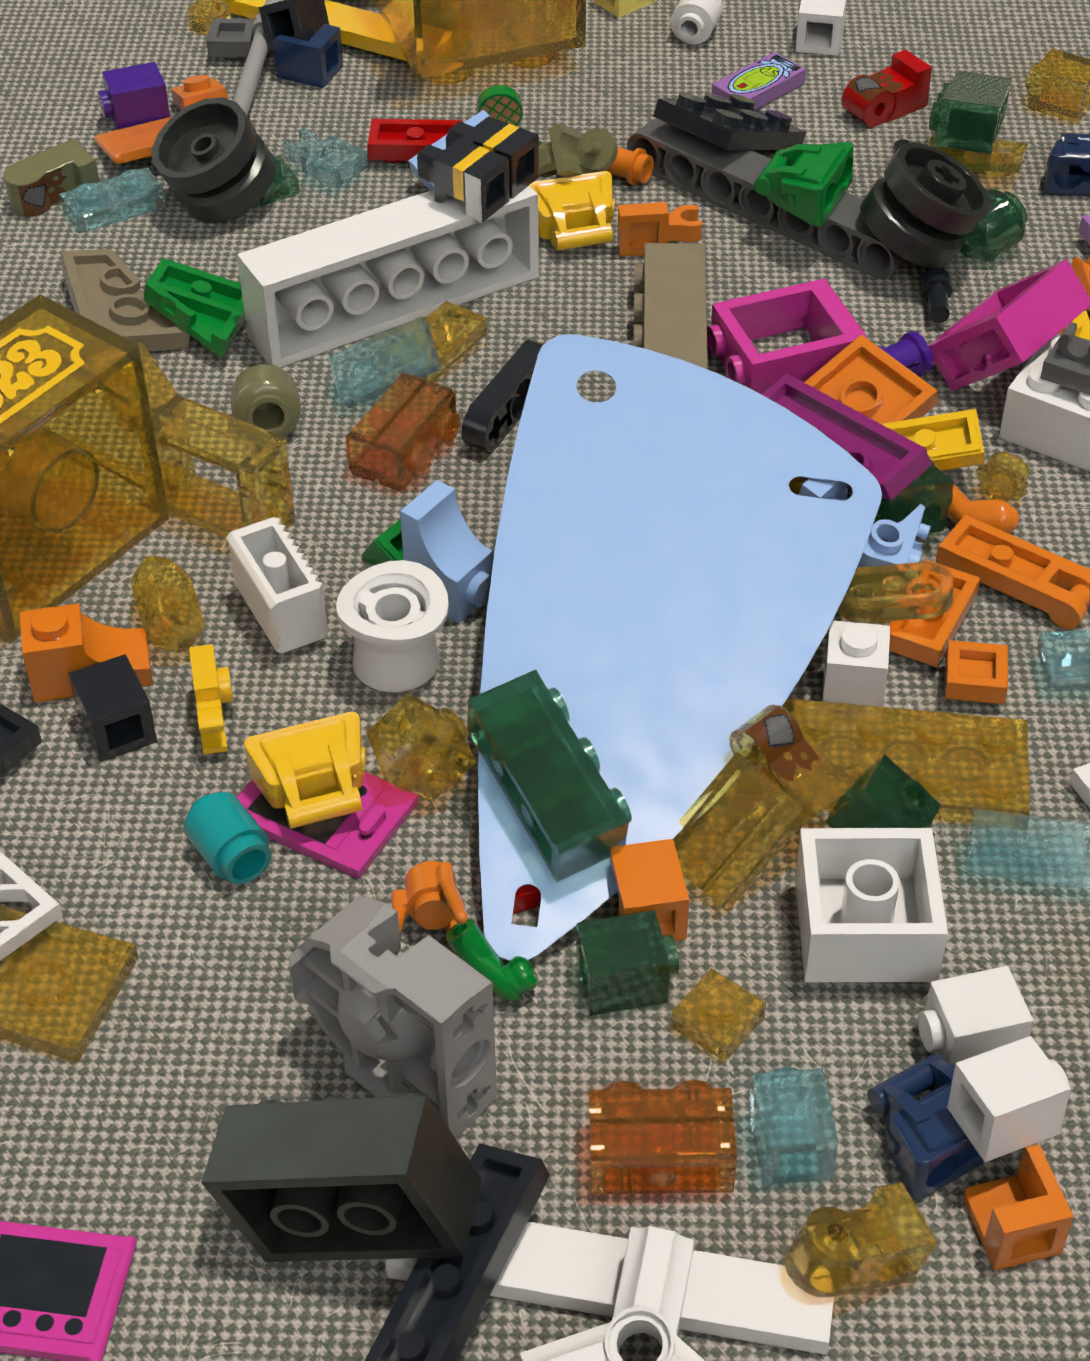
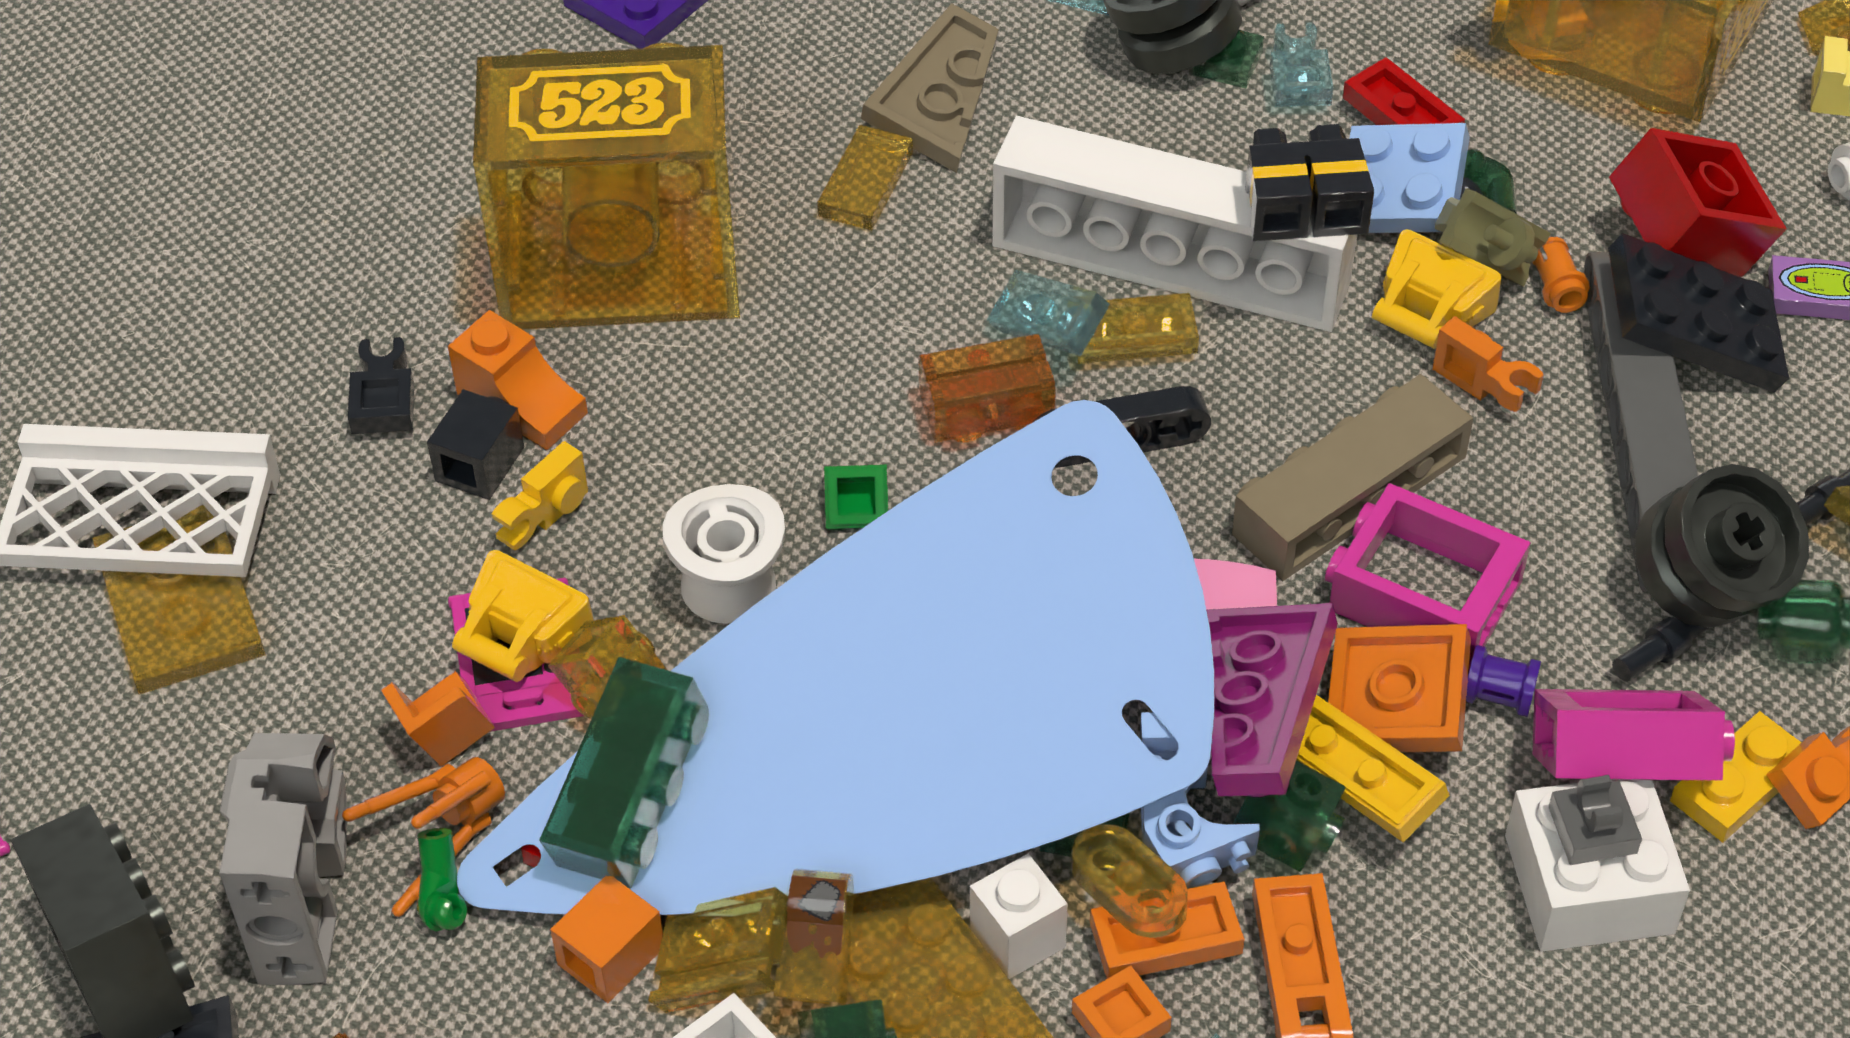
camera: 50 degrees right, 5 degrees up
clear yellow plate [131,556,205,652] -> none
clear yellow window [142,394,296,538] -> none
green wing [143,258,245,357] -> none
teal brick [183,792,271,884] -> none
white brick [226,517,328,653] -> none
olive head [230,364,301,442] -> none
light blue arch [400,480,493,623] -> none
green tile [477,85,523,126] -> none
clear green brick [576,910,679,1016] -> none
green piece [754,142,854,227] -> none
orange arm [935,485,1019,534] -> none
clear yellow plate [976,452,1030,502] -> none
none -> orange panel [381,671,495,767]
none -> red brick [1609,128,1787,277]

